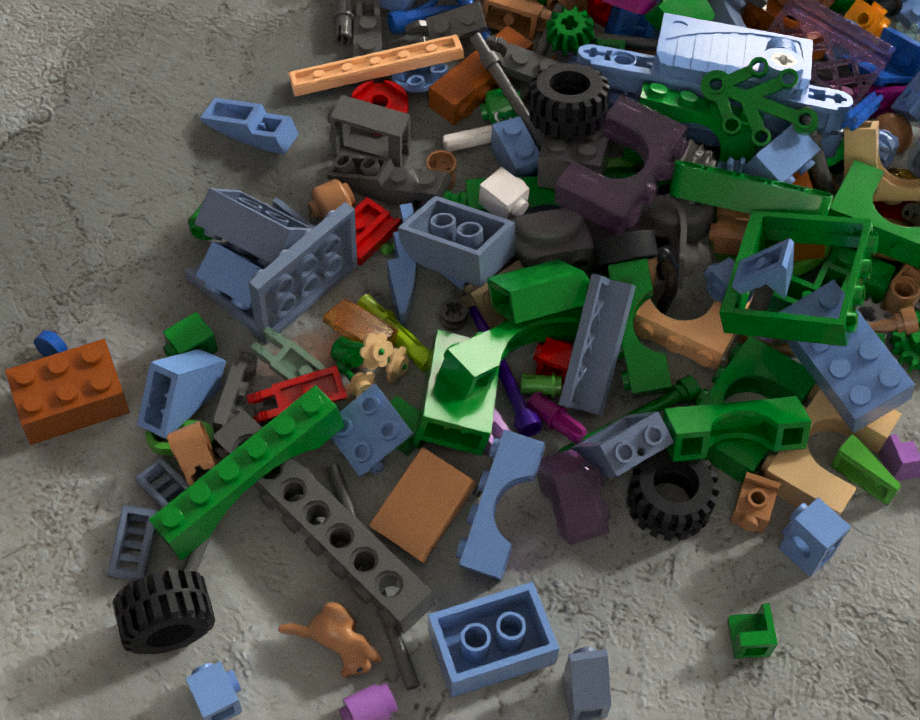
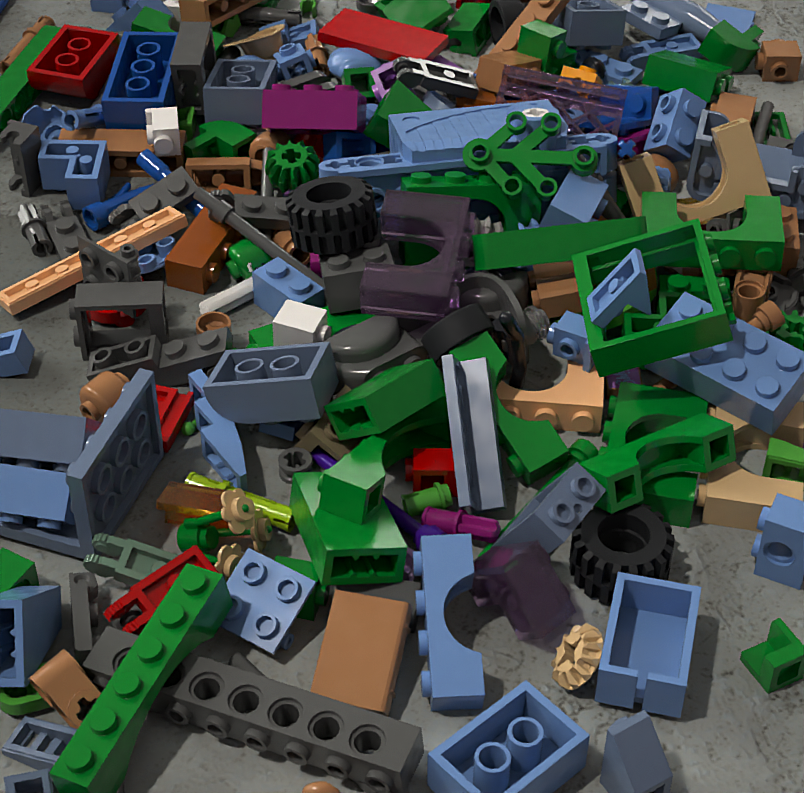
camera: 20 degrees left, 15 degrees down
medium nougat brick [730,472,781,533] -> none
none -> dark grey hinge [77,234,142,318]
none -> tan gear [551,623,603,690]
none -> medium blue piece [594,572,701,718]

